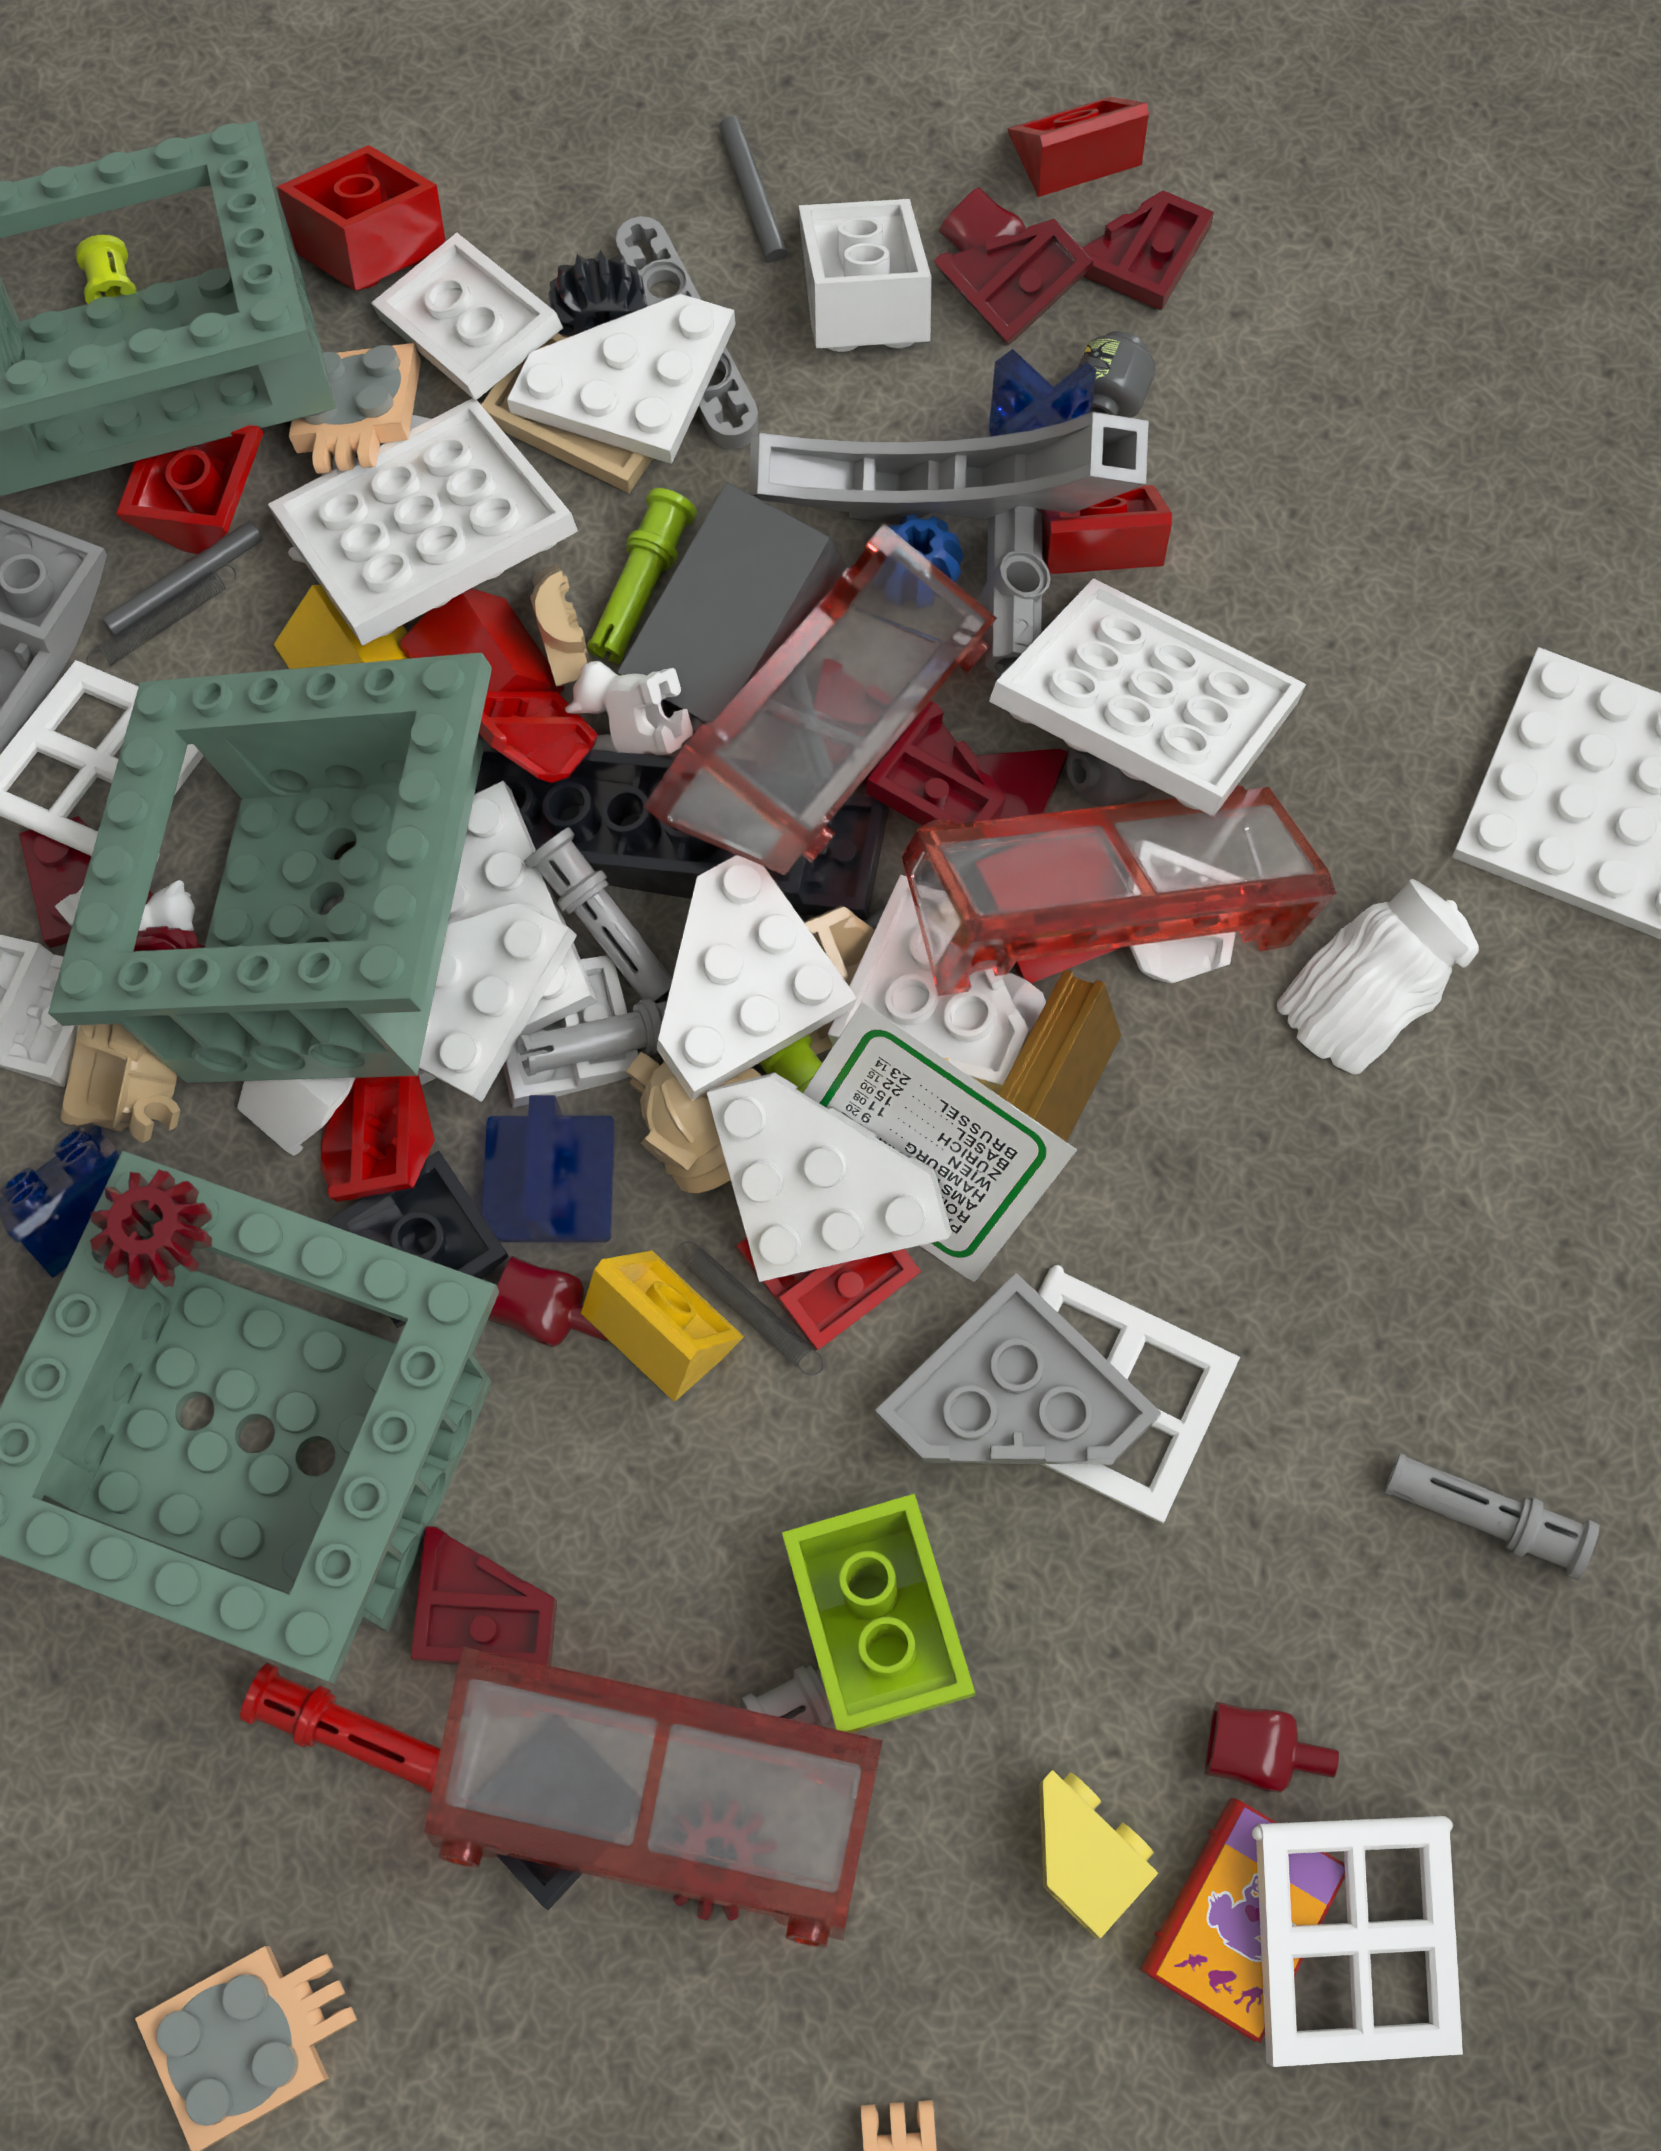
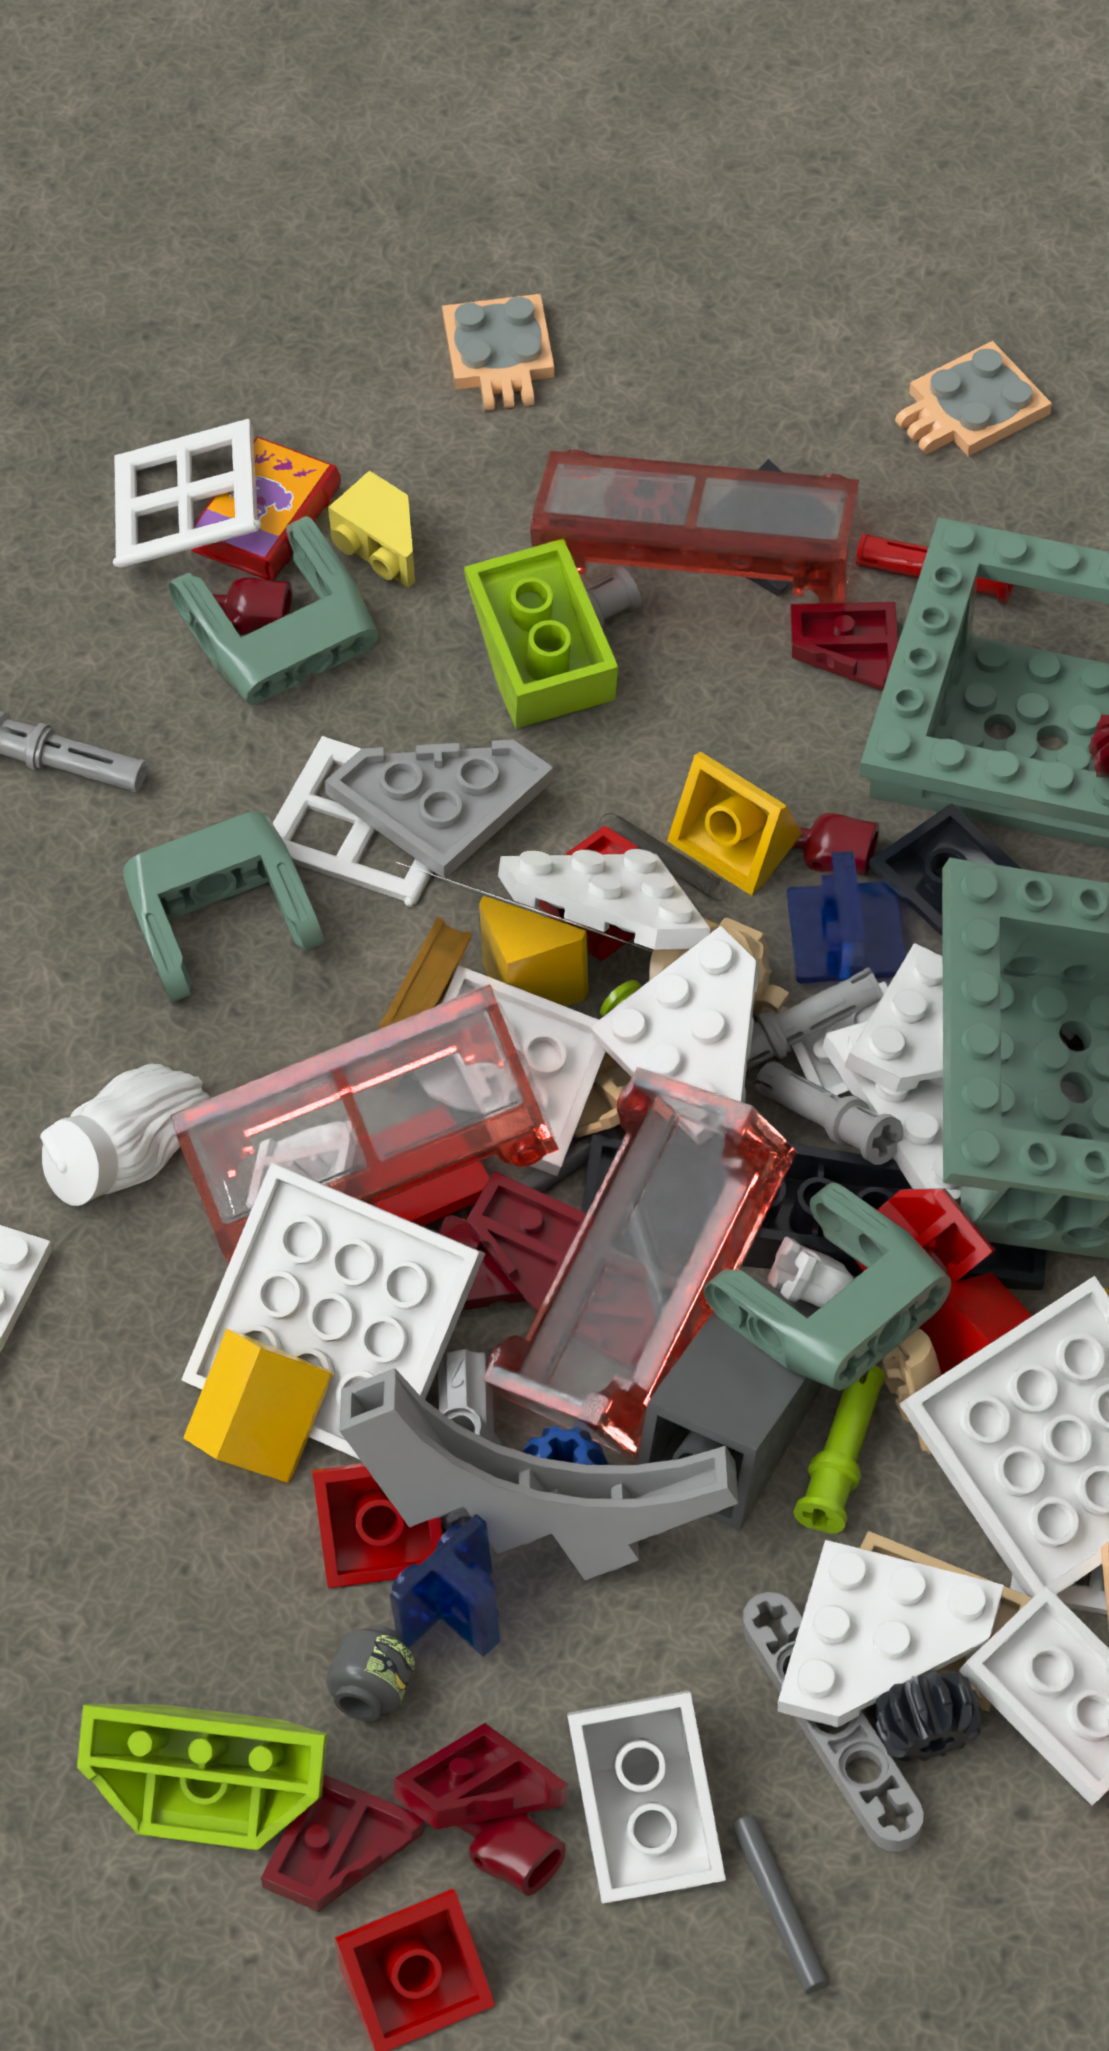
camera: 175 degrees right, 15 degrees down
none -> lime wedge [77,1704,328,1850]
none -> sand green connector [123,812,325,1003]
none -> sand green connector [168,516,379,705]
none -> yellow slope [183,1328,334,1483]
none -> sand green connector [703,1183,951,1391]

